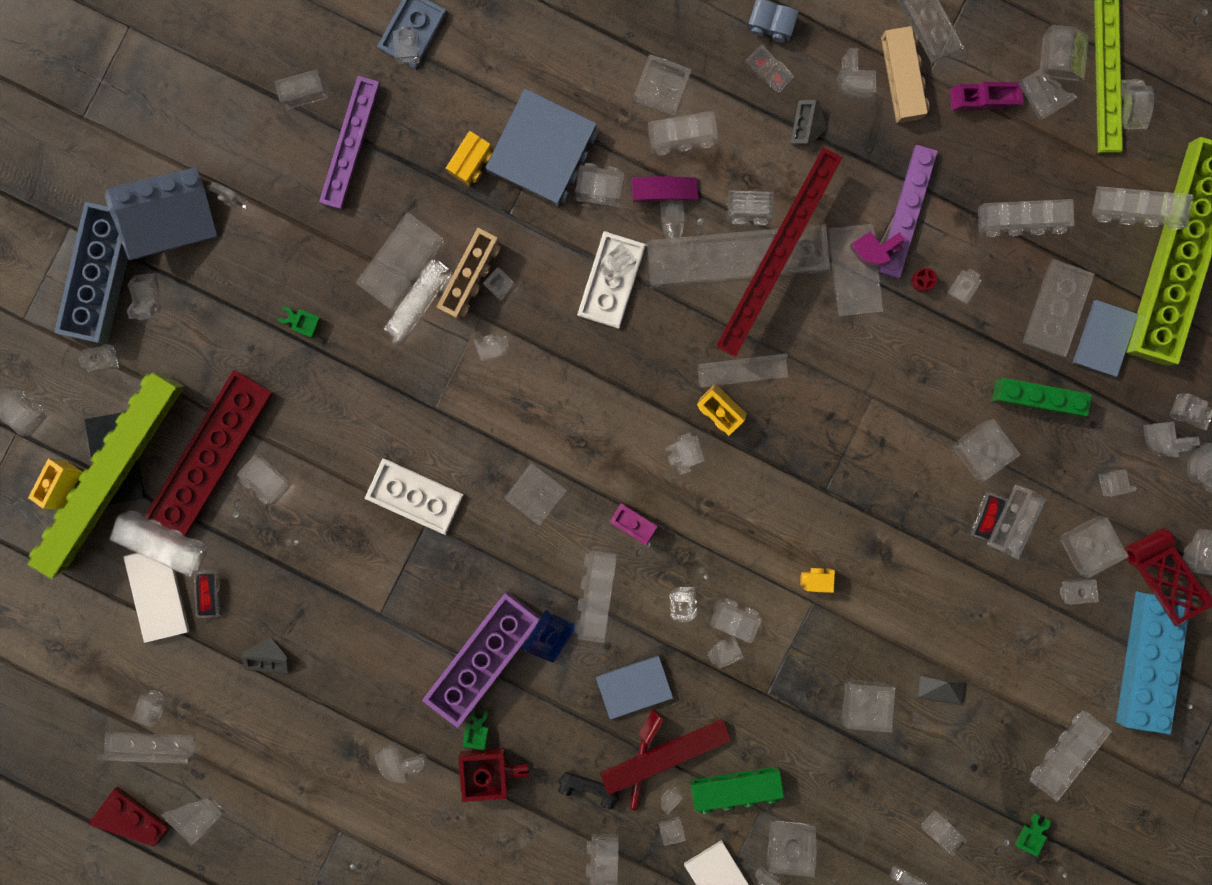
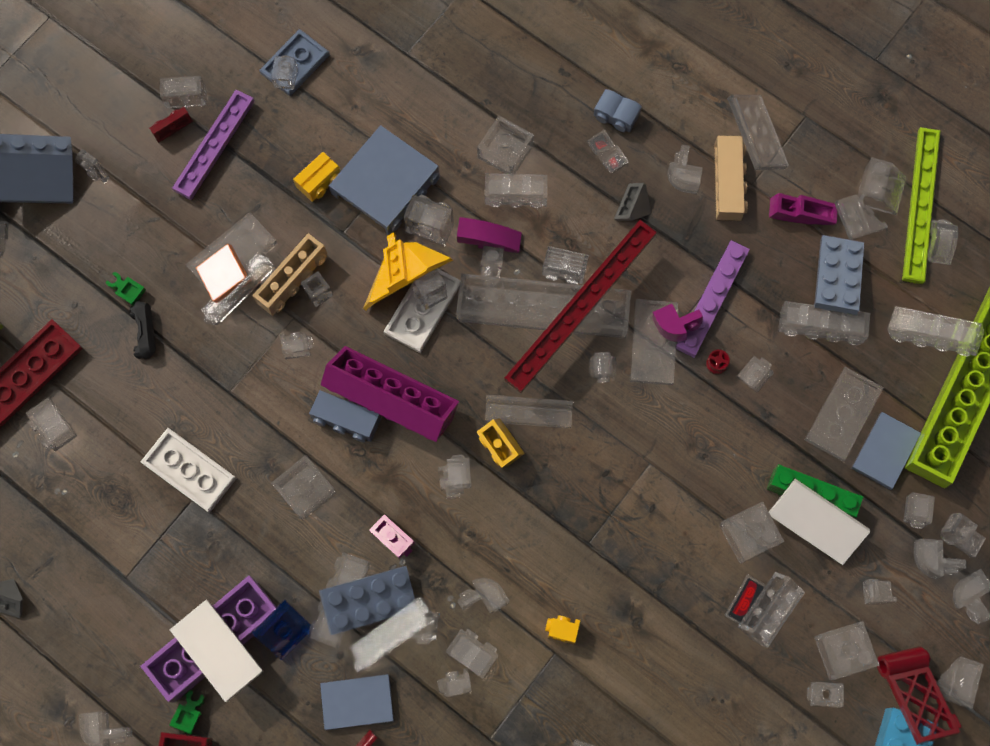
camera: 15 degrees right, 15 degrees down
none -> black piece [129,301,156,360]
none -> dark red plate [149,107,193,143]
none -> white tile [170,600,264,702]
none -> tile [196,244,249,303]
none -> sand blue brick [309,390,381,442]
none -> sand blue plate [319,566,417,635]
none -> magenta brick [320,346,459,442]
none -> clear panel [350,597,435,672]
none -> yellow panel [363,232,453,311]
none -> clear brick [457,578,510,615]
none -> clear head [589,352,617,383]
none -> white tile [769,479,870,565]
none -> sand blue plate [814,235,864,315]
none -> clear brick [903,493,935,528]

